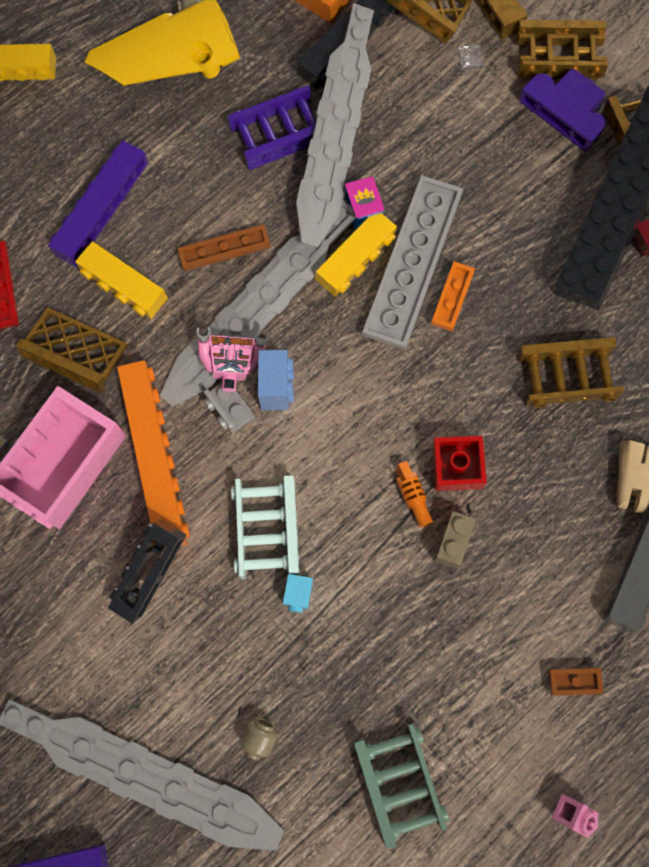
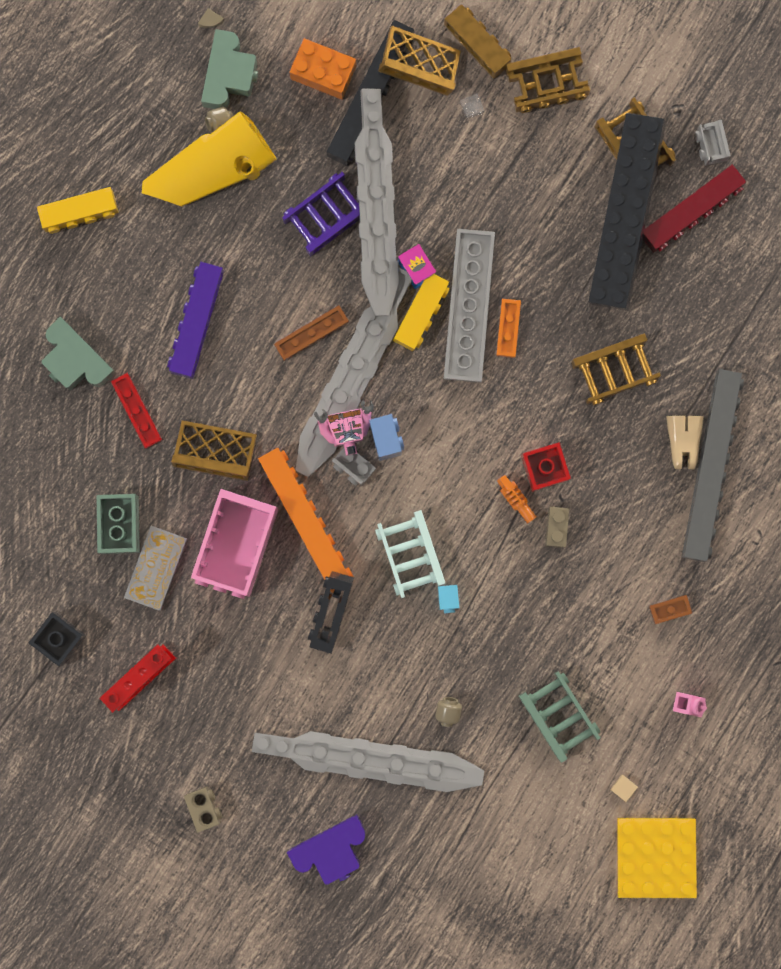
camera: 15 degrees left, 10 degrees up
yellow brick [75,241,168,319] -> none
dark purple brick [519,69,606,153] -> none

